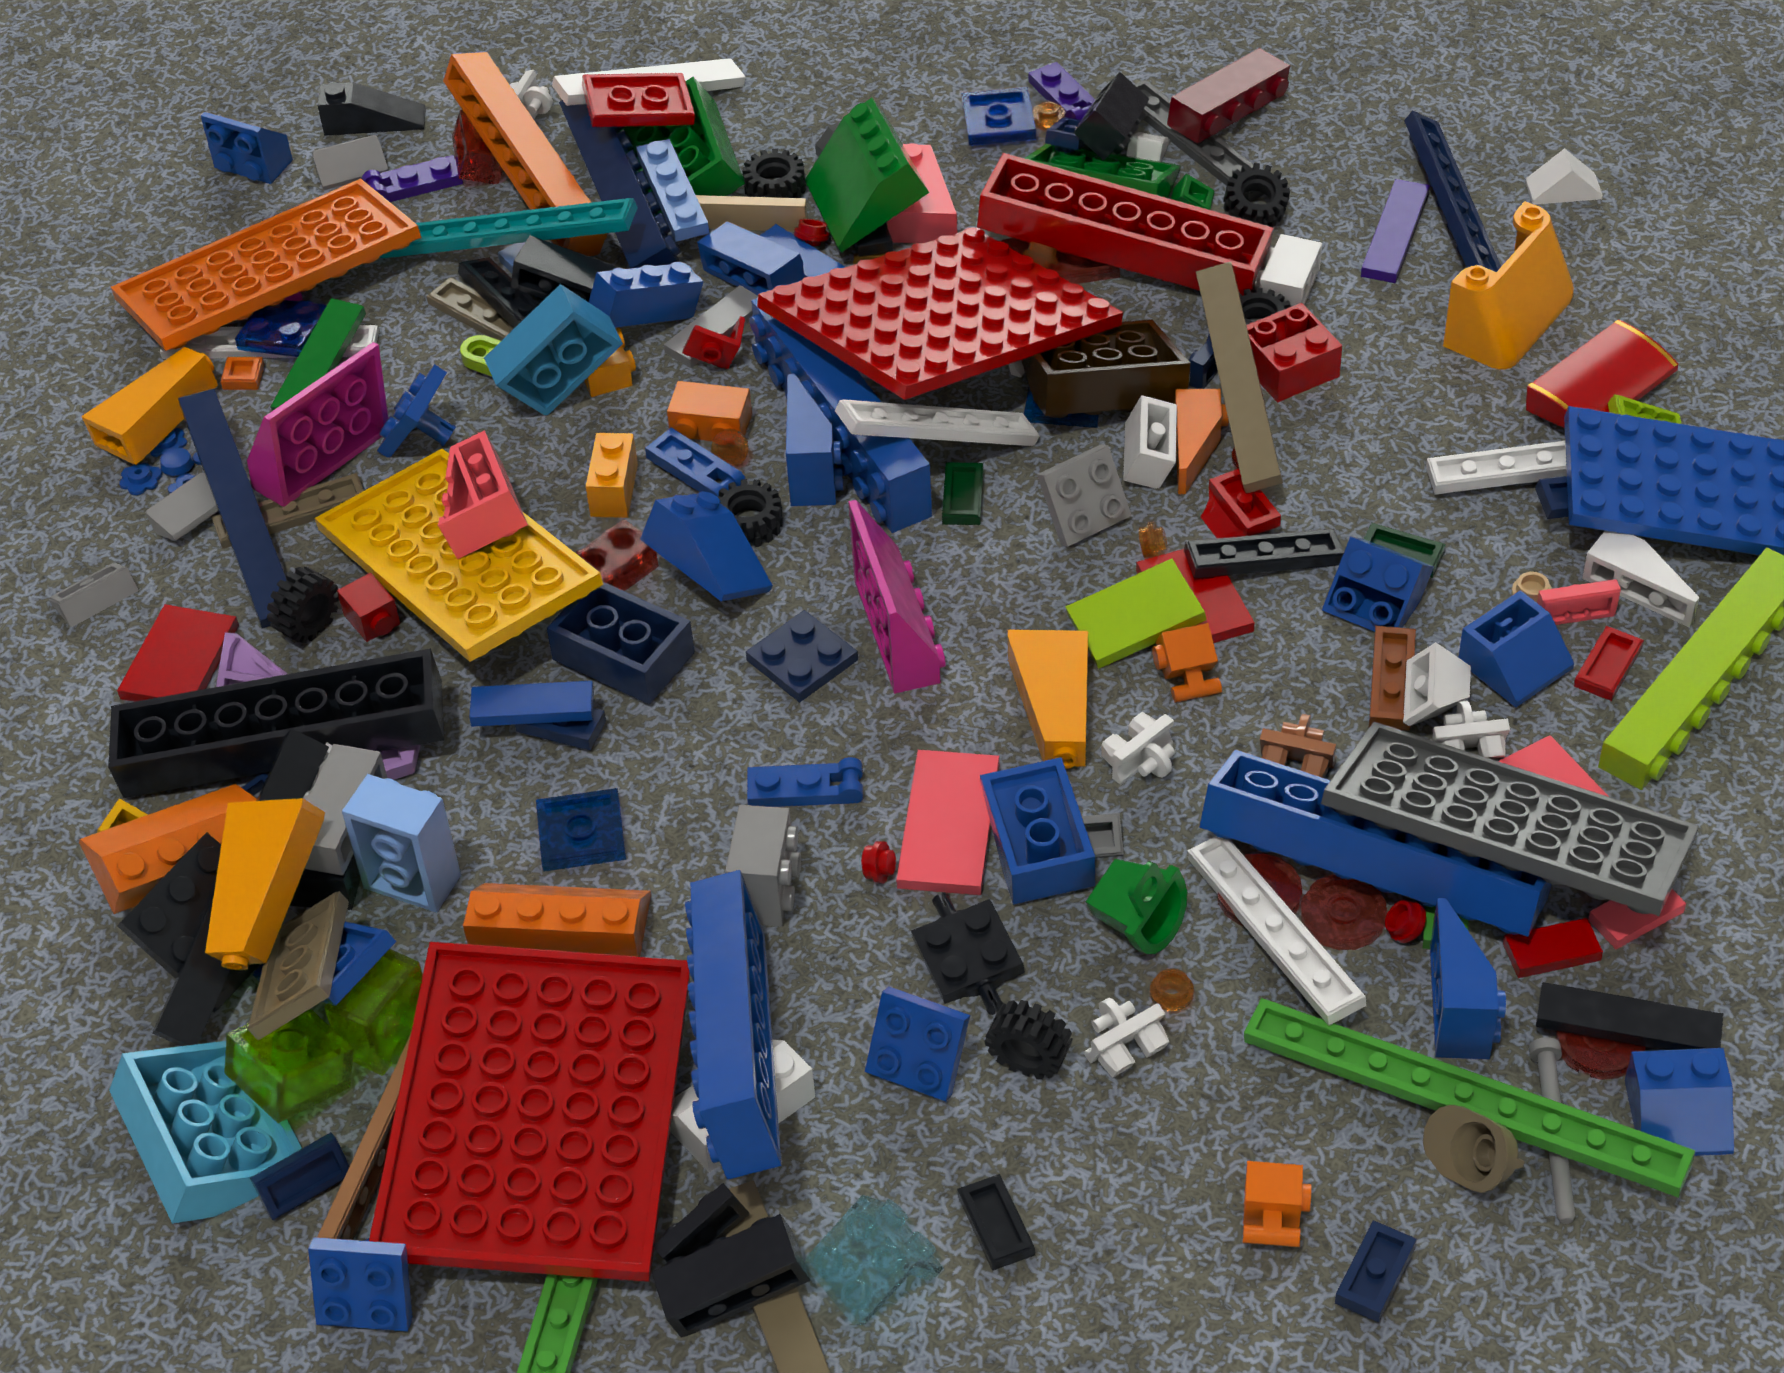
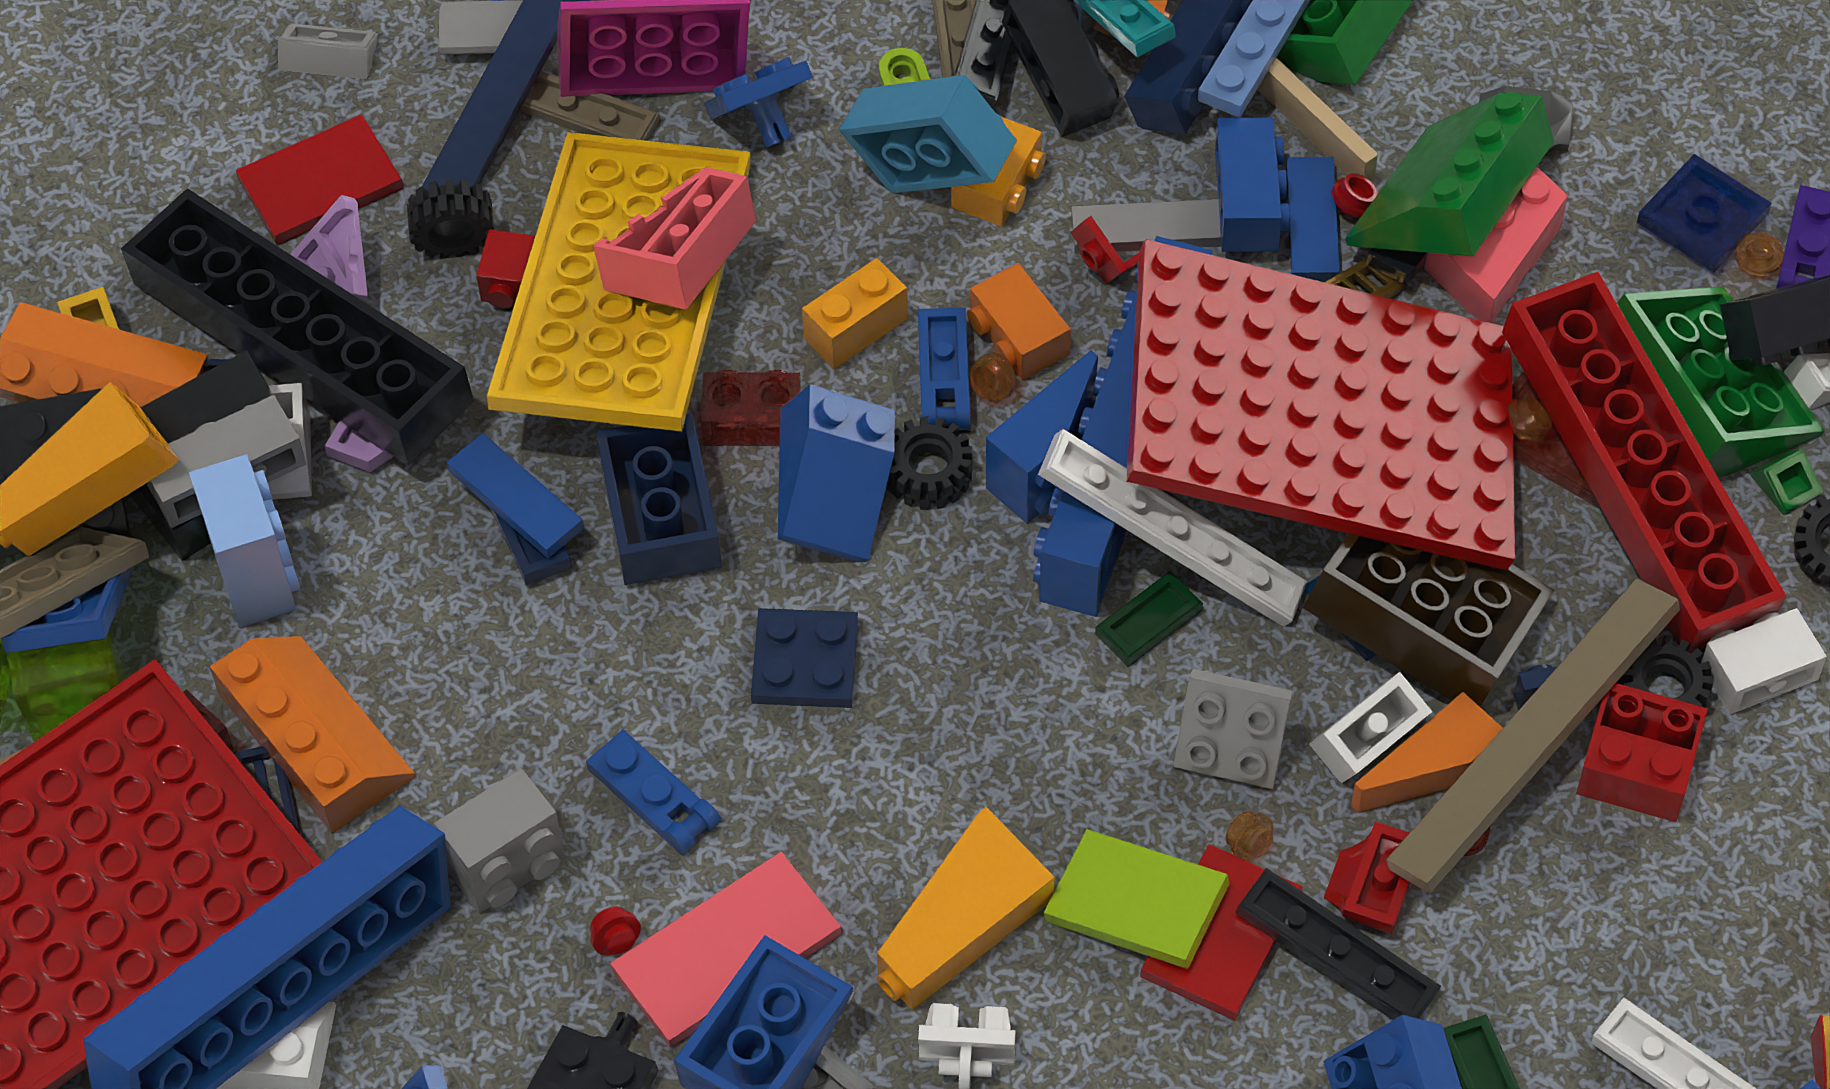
camera: 45 degrees right, 10 degrees up
clear blue tile [536,788,626,872] -> none
blue brick [589,262,704,327] -> none
black tyre [742,148,806,198] -> none
dark pink slope [848,500,946,694] -> none
dark blue plate [1045,117,1085,153] -> none
orange brick [1152,623,1222,703] -> none

